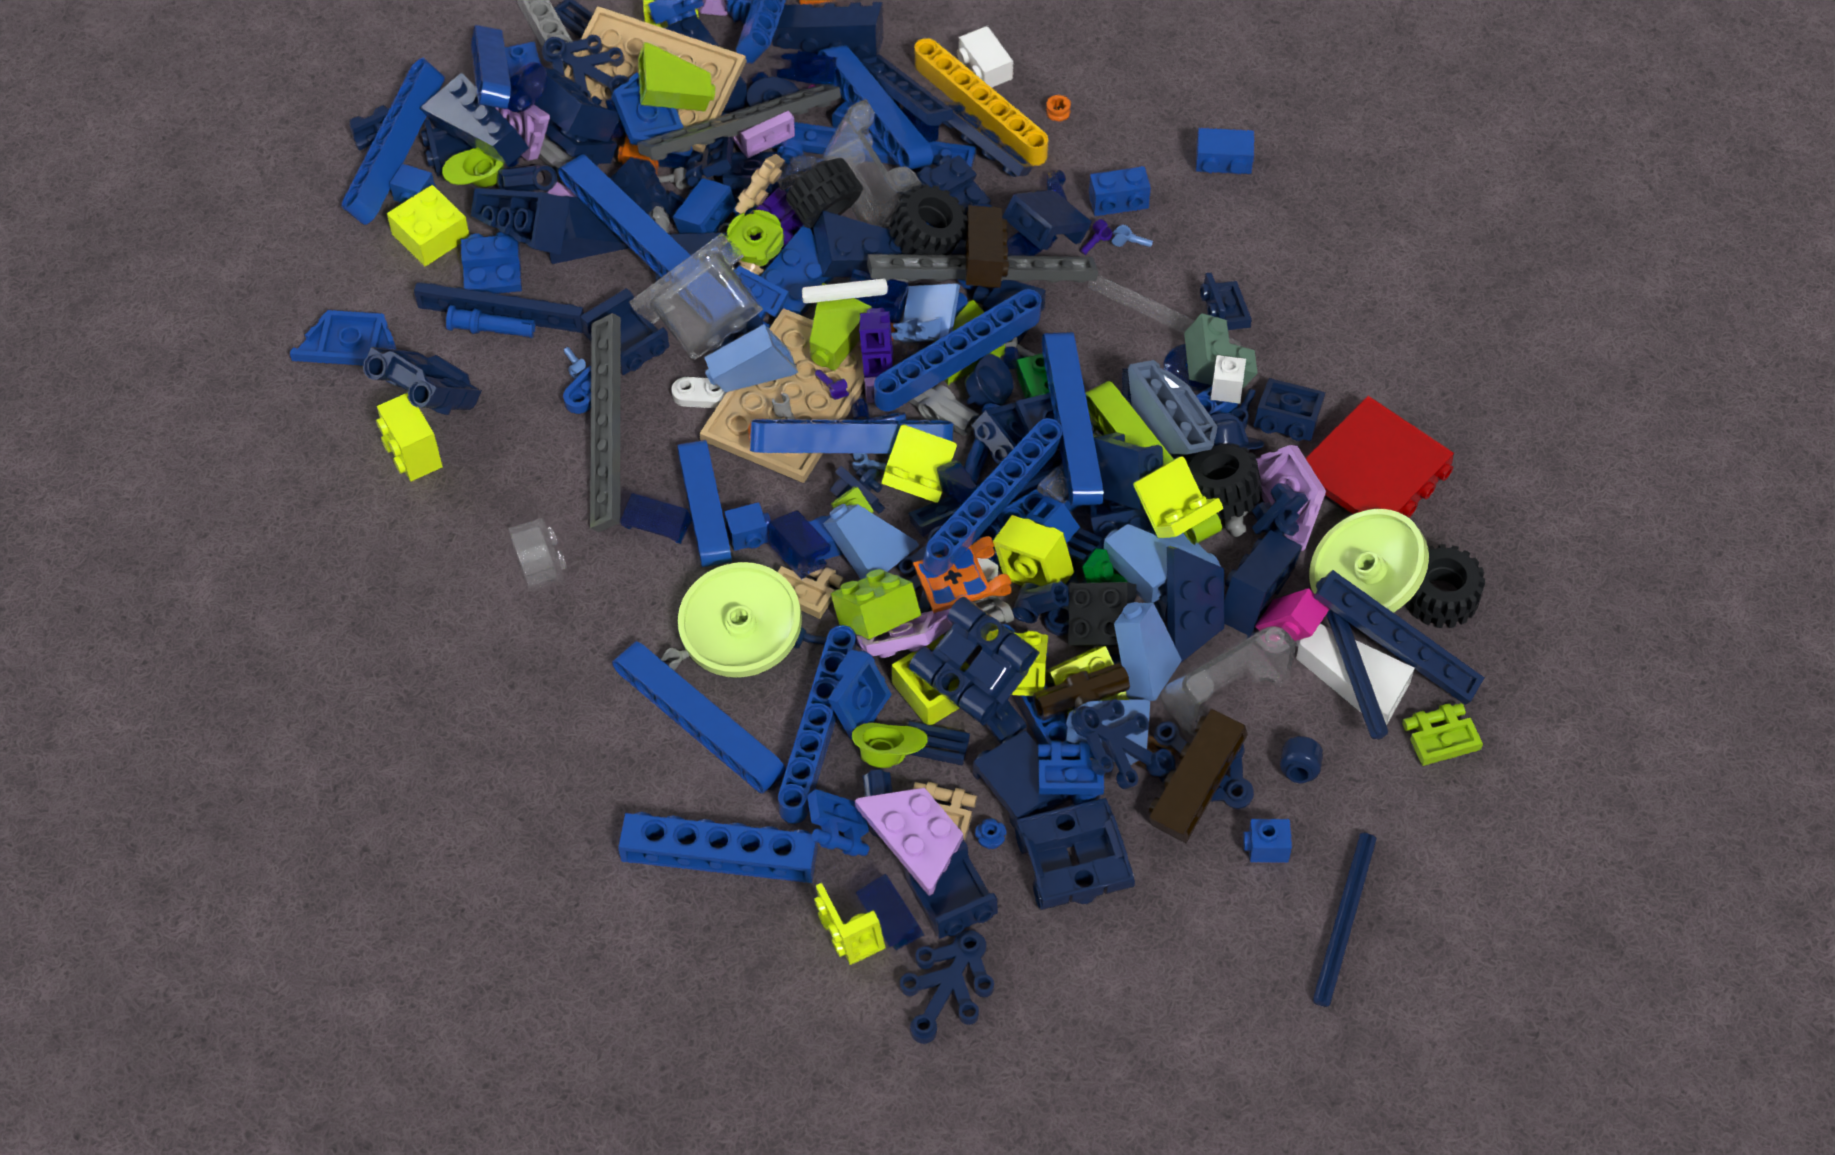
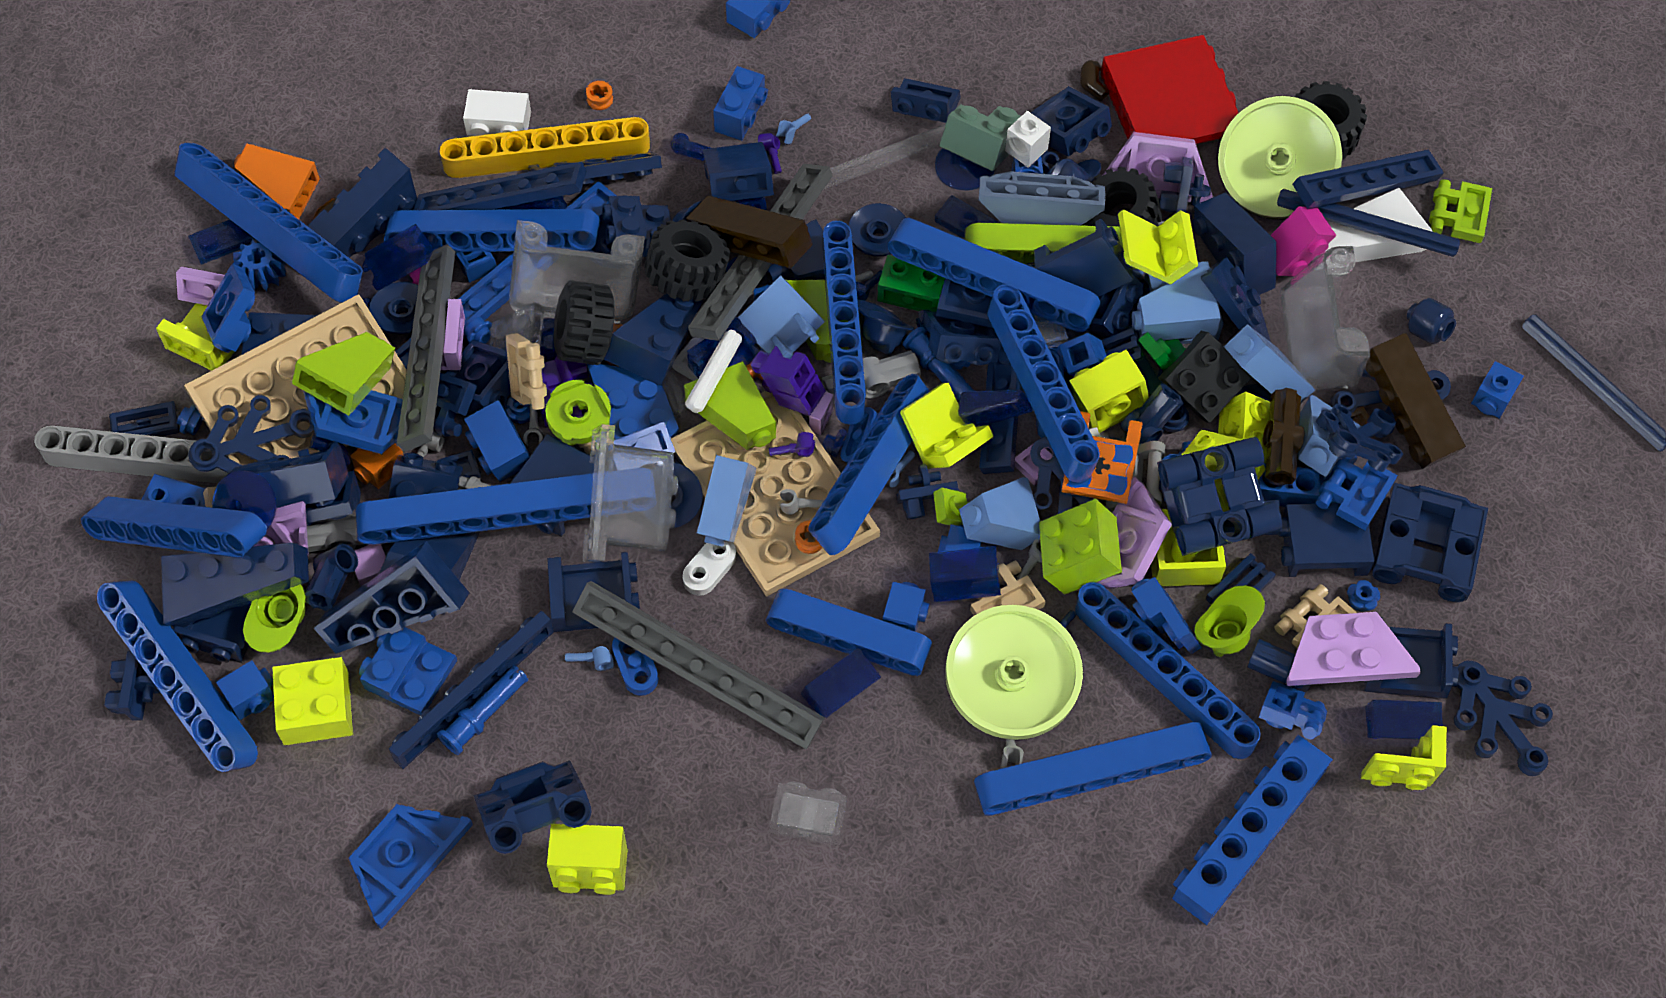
camera: 60 degrees left, 5 degrees up
none -> dark blue dish [848,203,906,256]
none -> dark brown arm [1080,60,1110,102]

